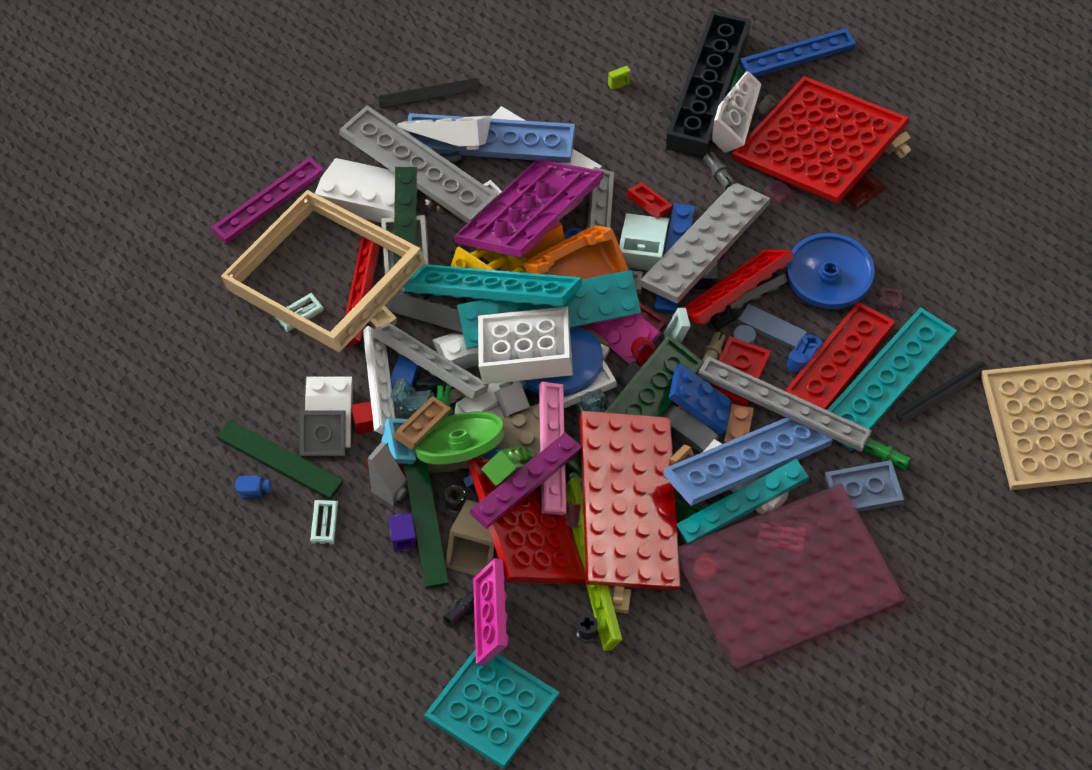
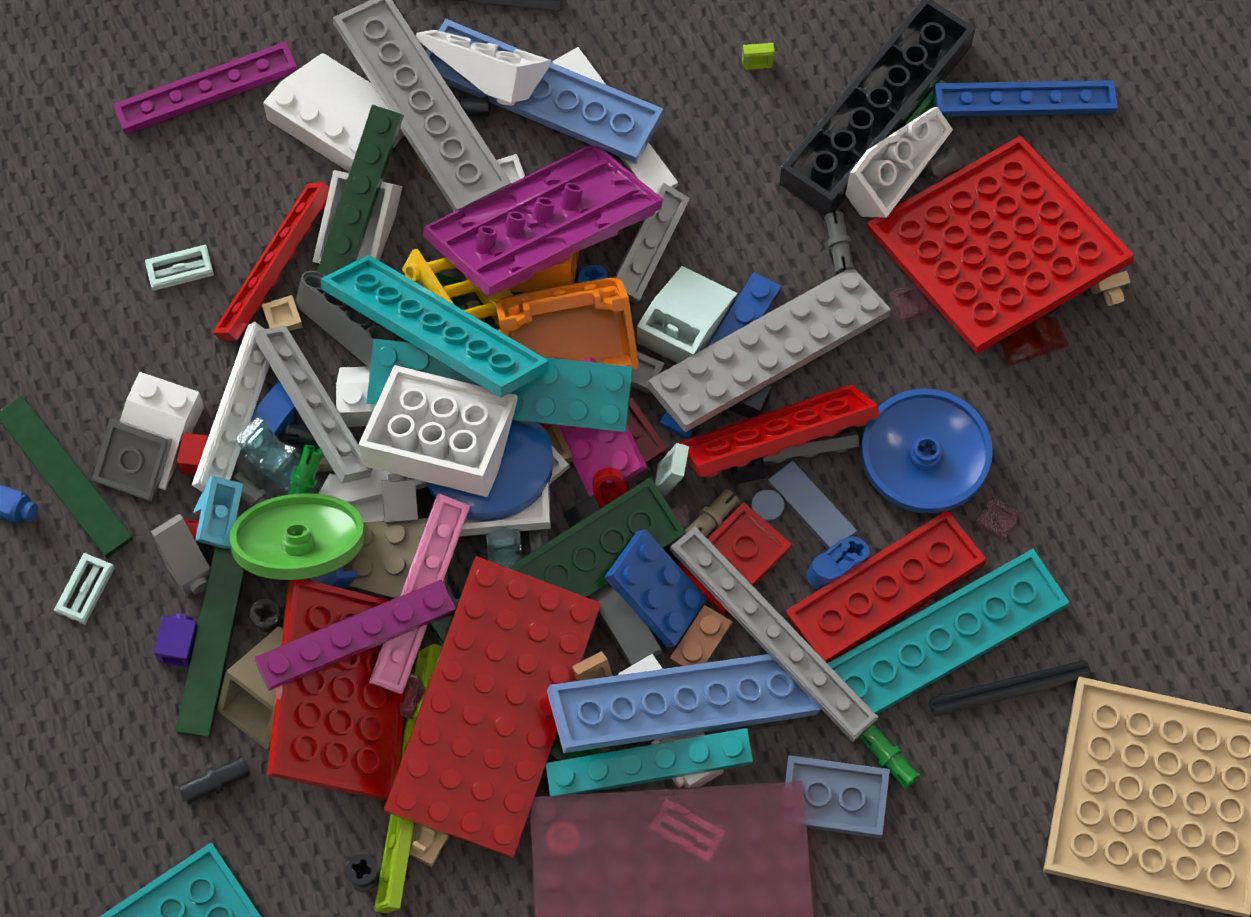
camera: 20 degrees right, 10 degrees up
tan door [221,190,426,353] -> none
medium nougat plate [393,396,451,450] -> none
dark pink plate [473,558,508,666] -> none
bright green slope [481,446,533,486] -> none
red plate [626,182,673,219] -> none

